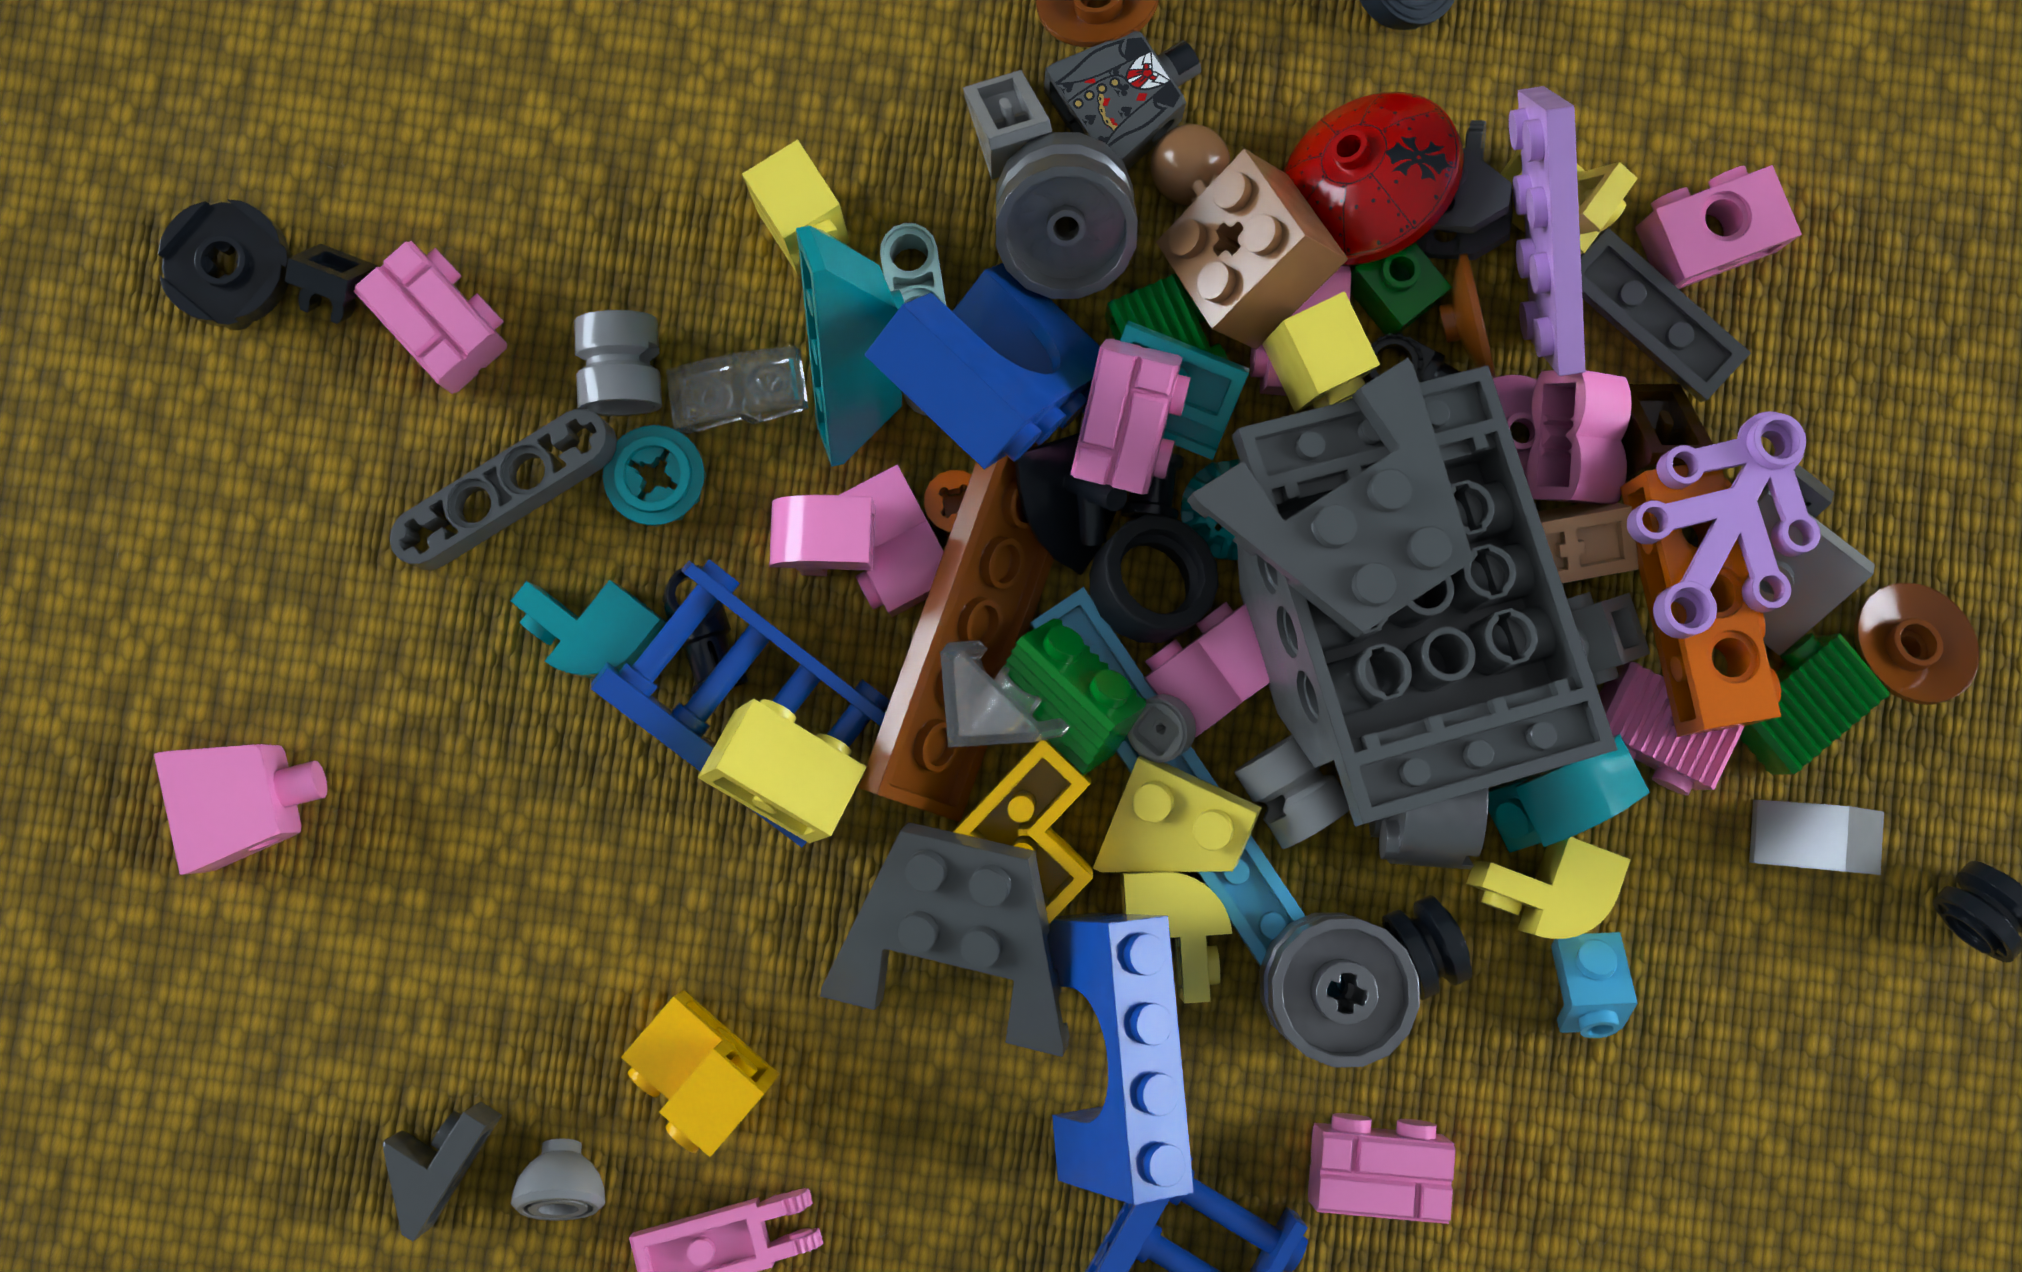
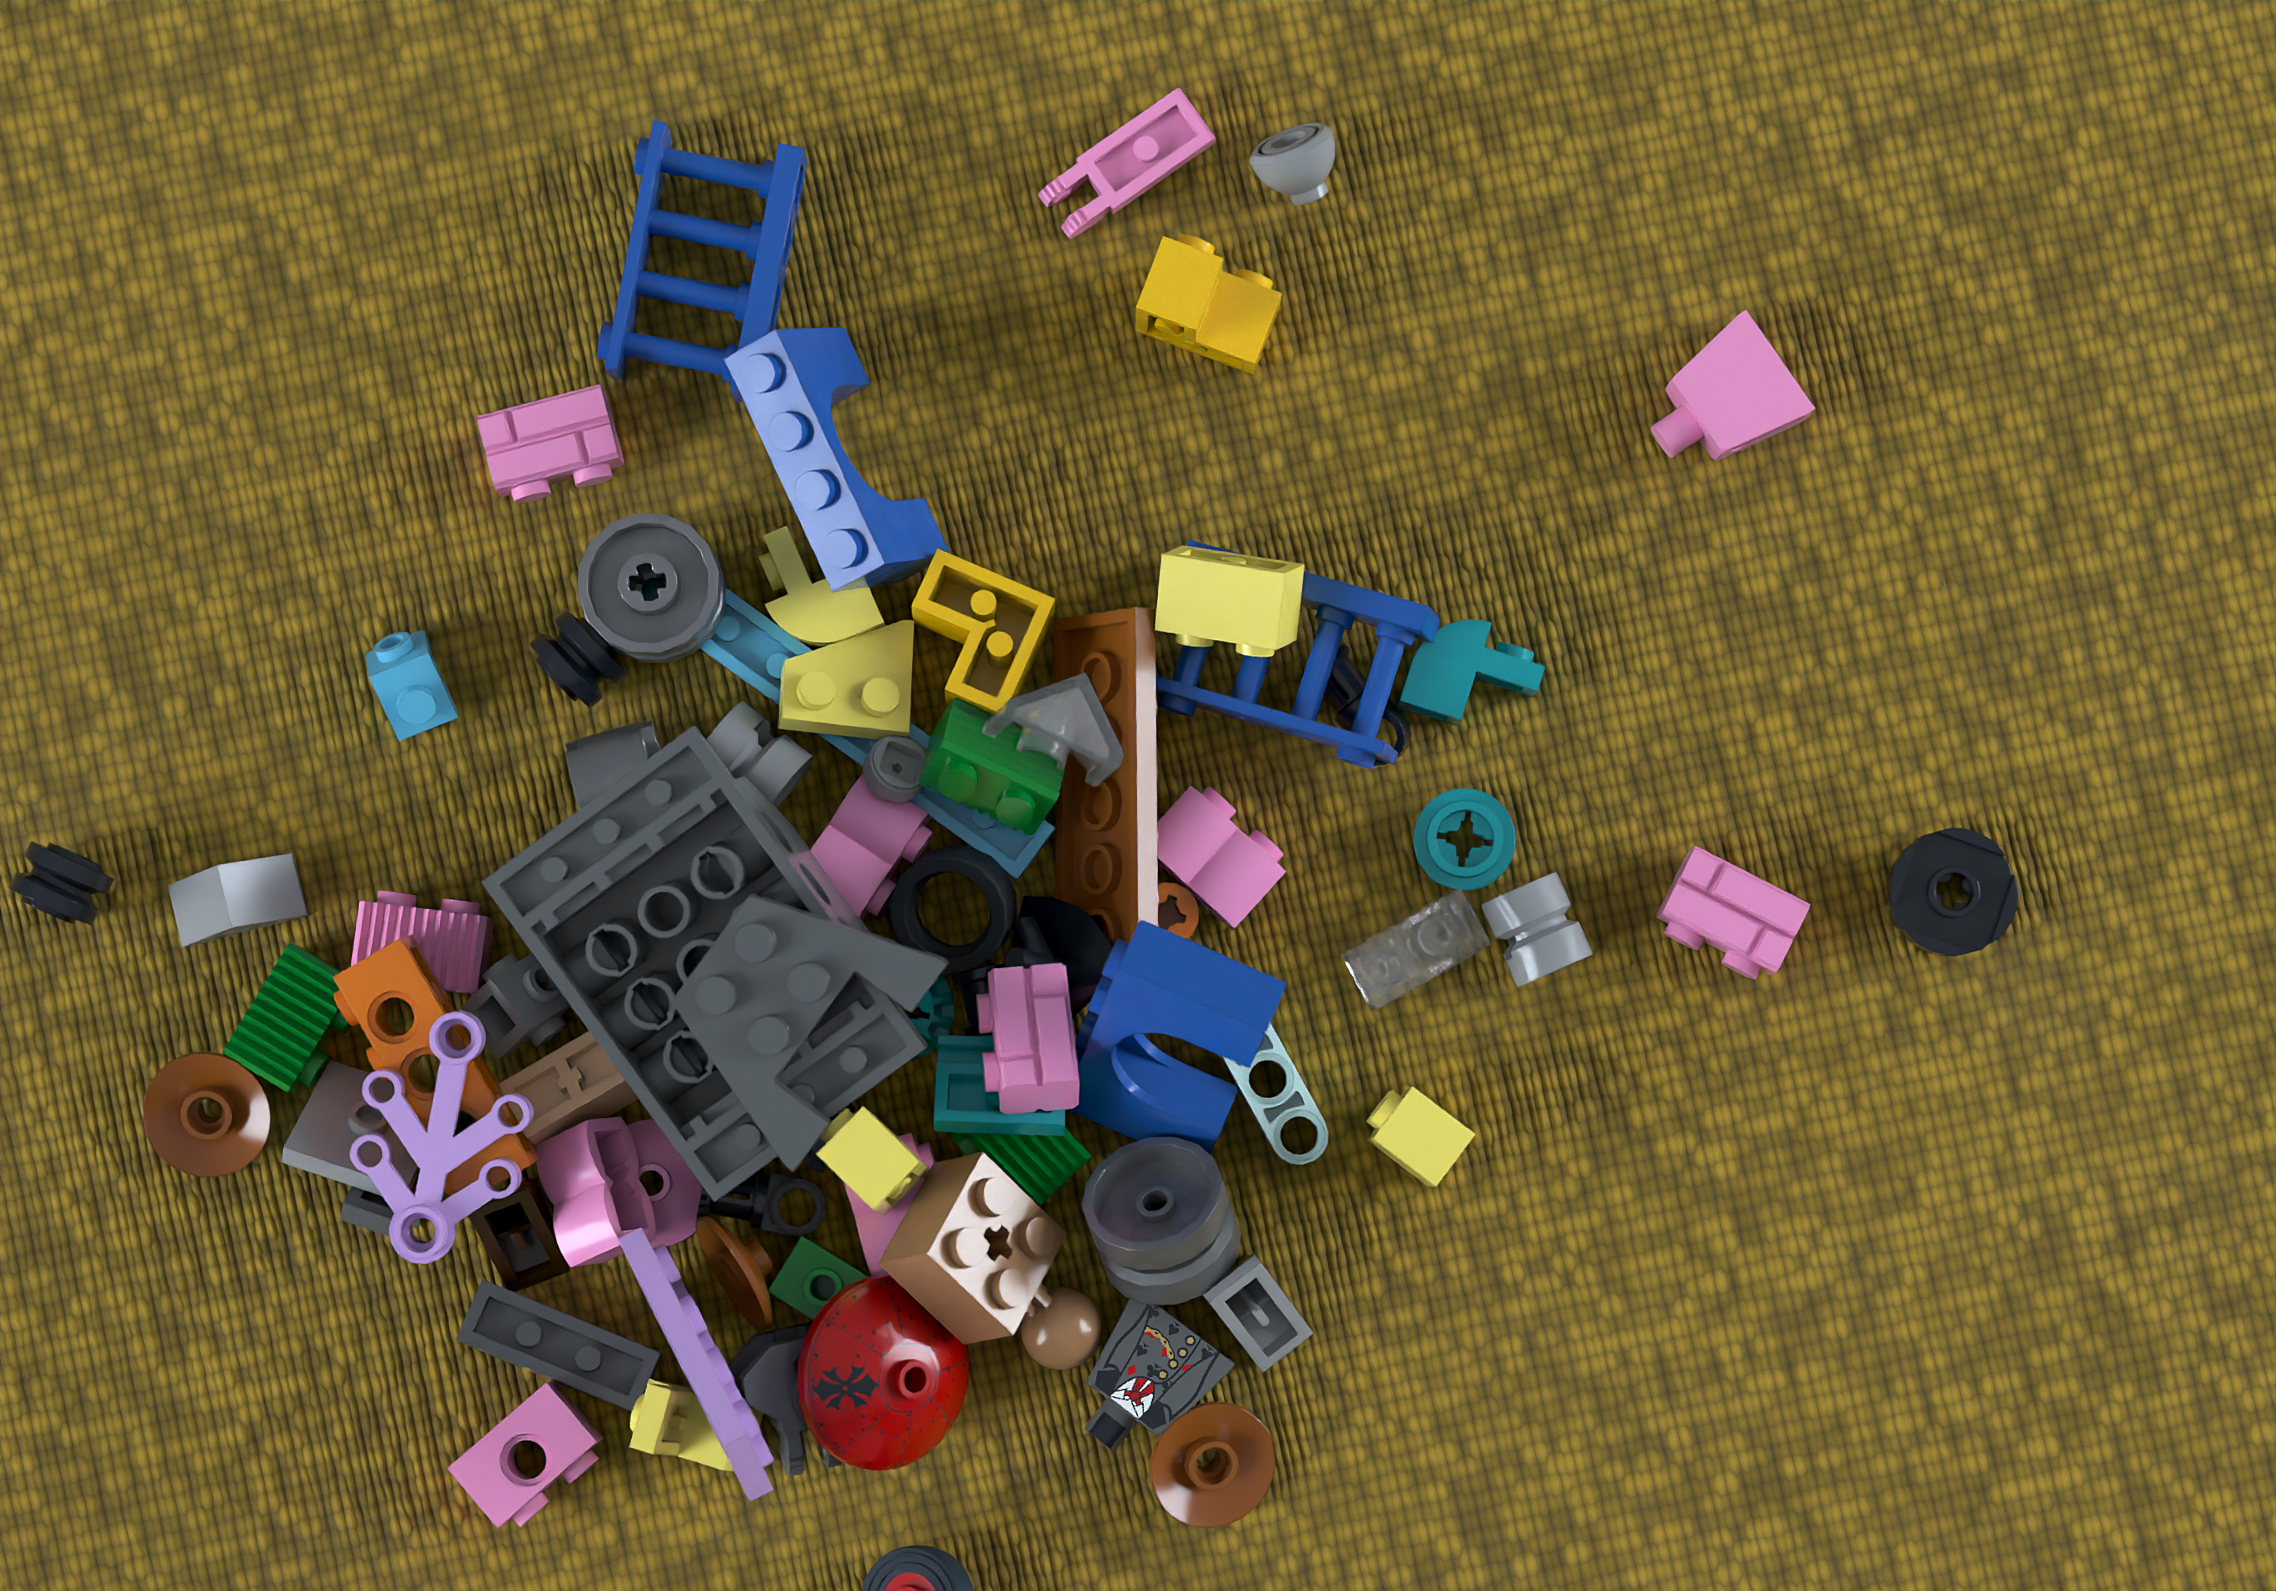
camera: 165 degrees right, 0 degrees up
black tile [285,244,378,324] -> none
dark grey slope [383,1102,502,1242] -> none
dark grey beam [390,409,617,570] -> none
bright pink brick [769,495,876,576] -> none
teal wedge [796,226,905,467] -> none
dark grey wing [820,822,1070,1057] -> none
light yellow brick [1466,837,1631,939] -> none
teal brick [1488,734,1650,853] -> none

